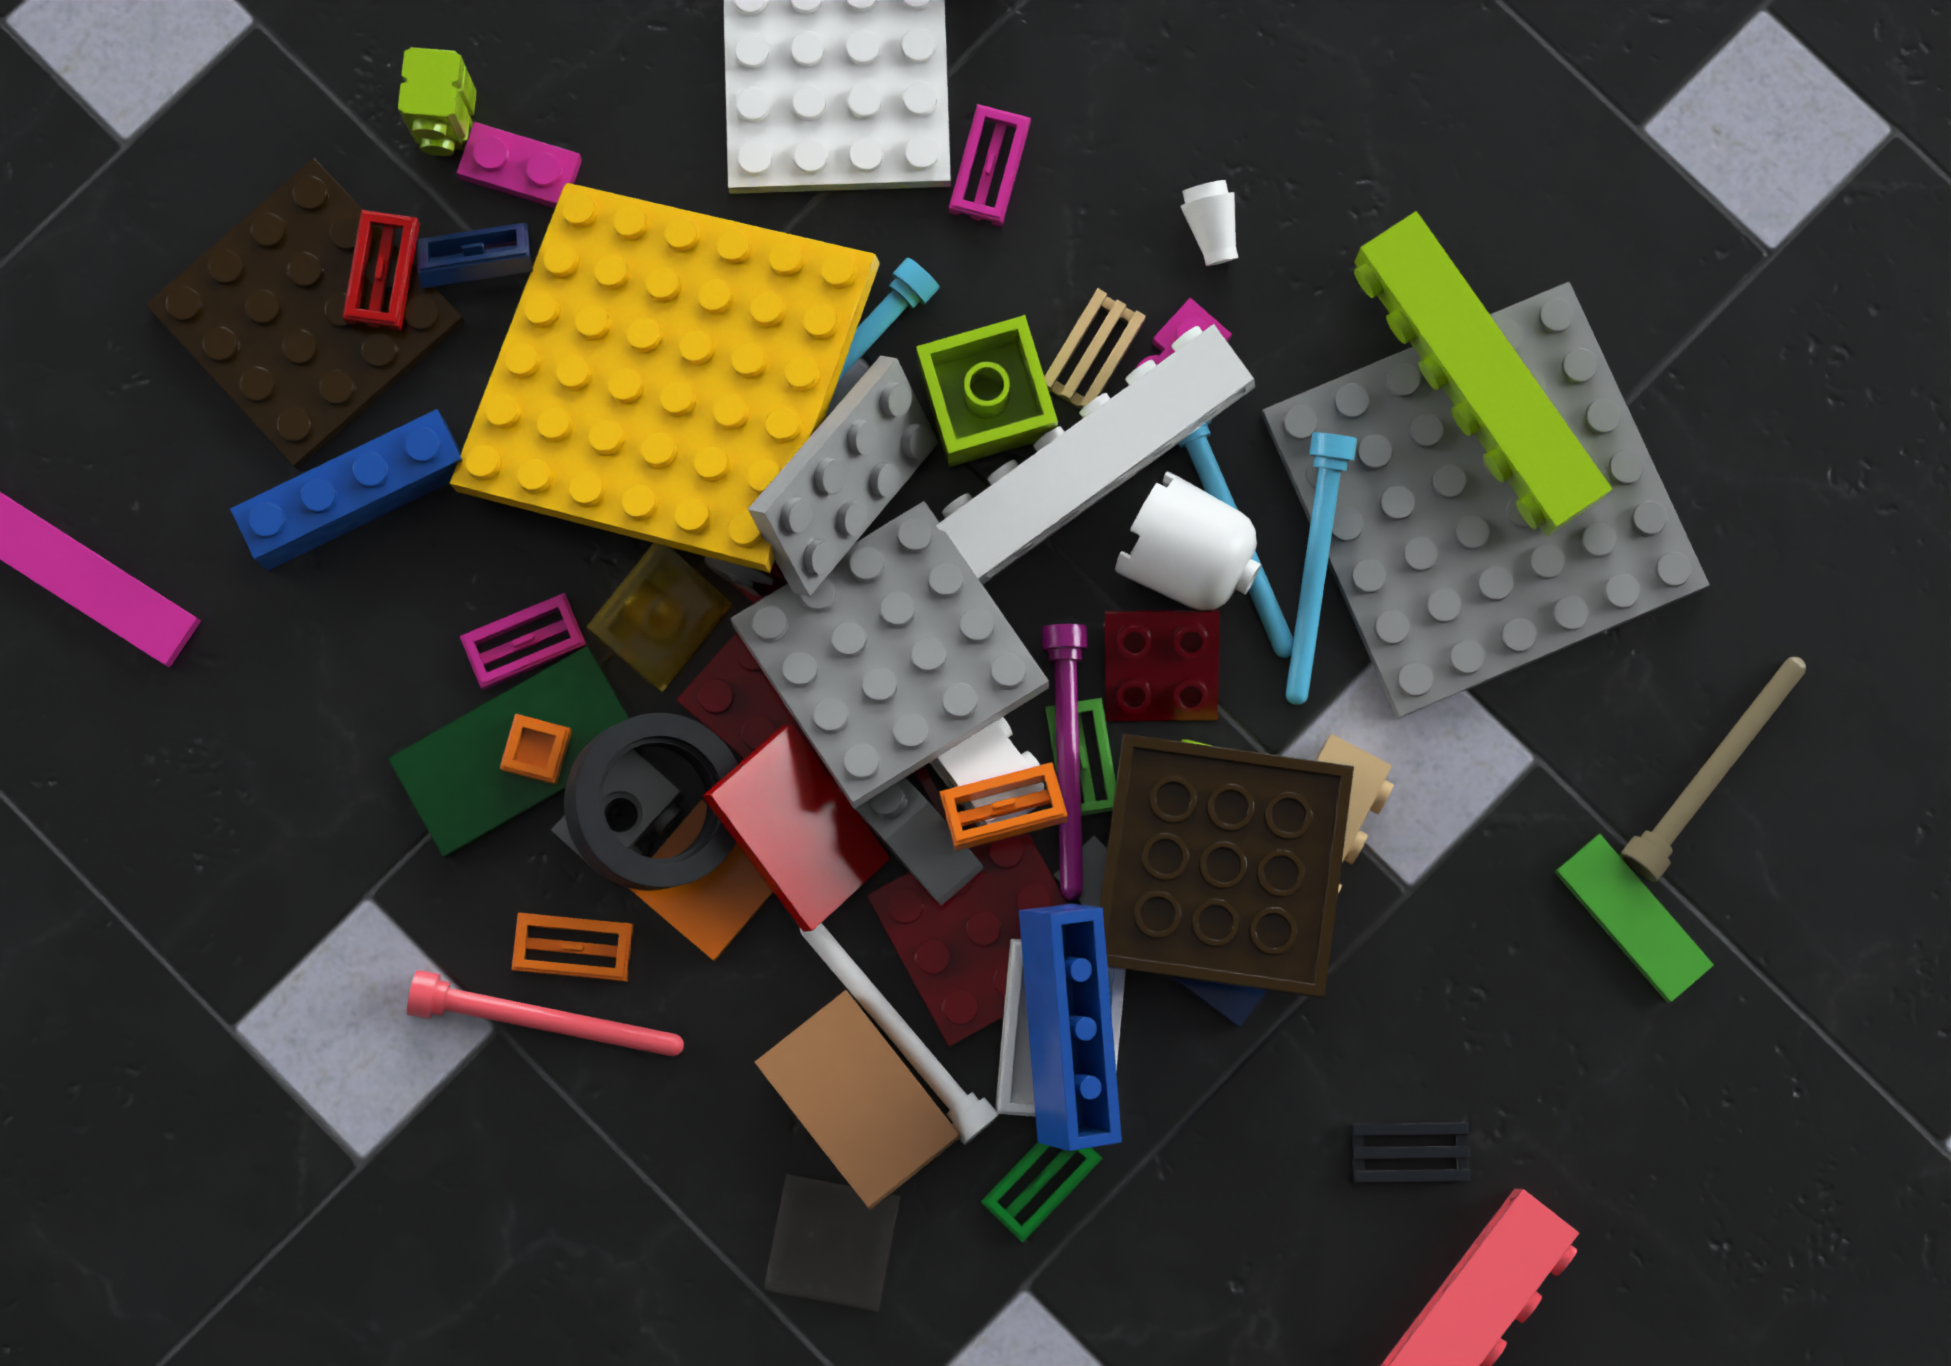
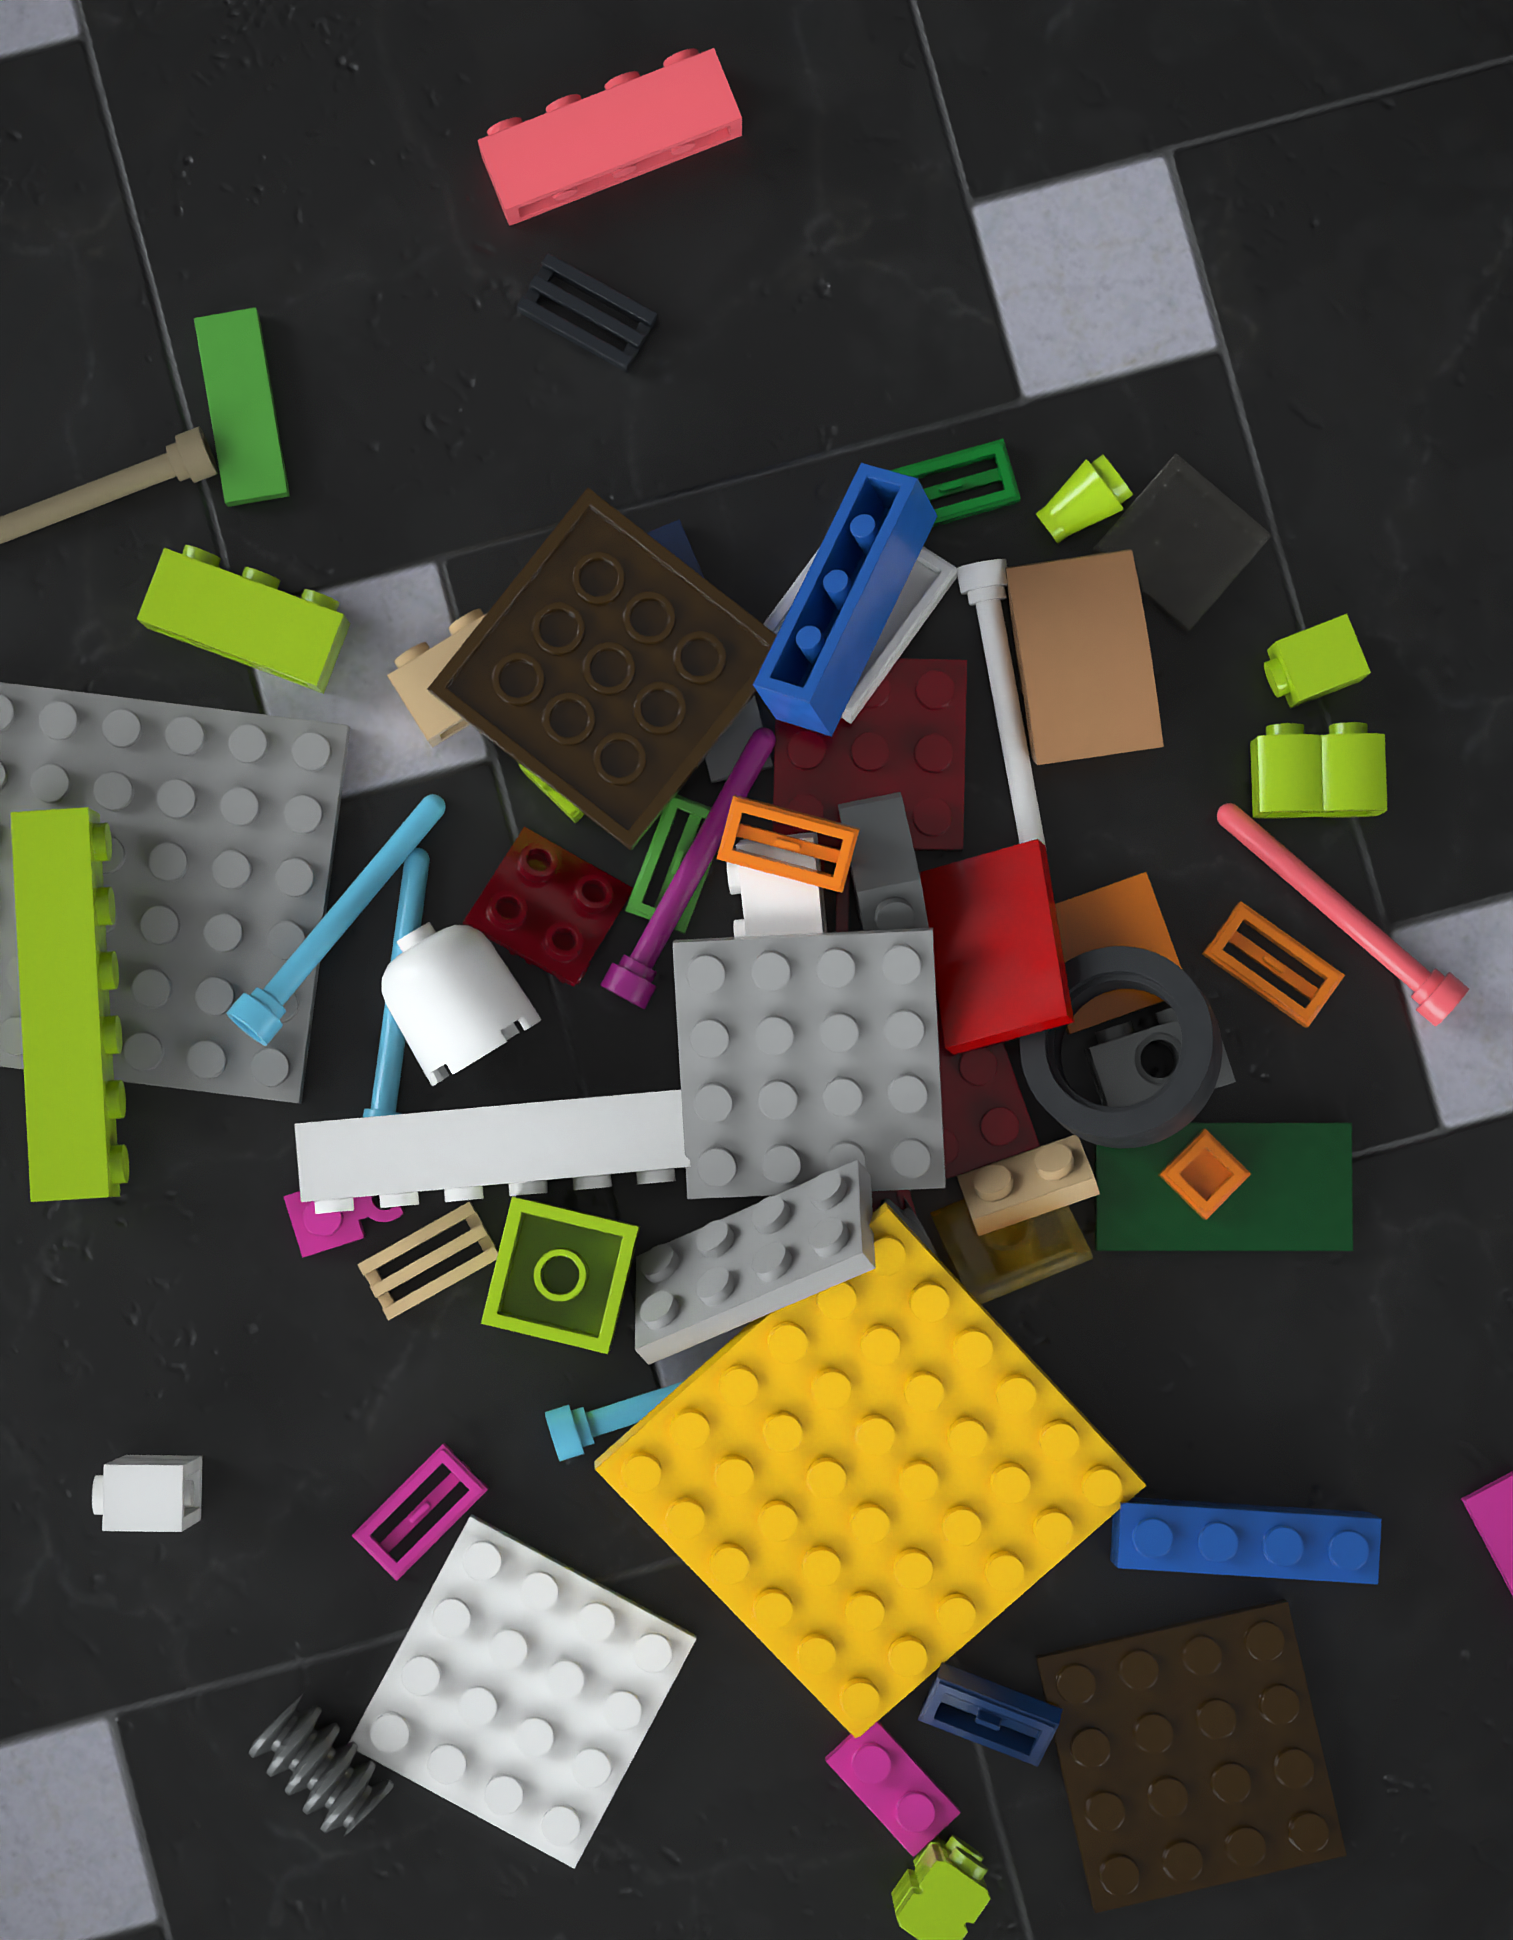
camera: 150 degrees left, 5 degrees up
red tile [342,210,420,331] -> none
dark pink tile [460,593,587,691] -> none
white cone [1180,180,1238,266] -> none
none -> white brick [92,1455,202,1532]
none -> lime brick [137,545,351,694]
none -> tan plate [957,1135,1100,1236]
none -> lime cone [1035,454,1133,544]
none -> lime brick [1250,722,1387,819]
none -> lime brick [1264,614,1371,709]

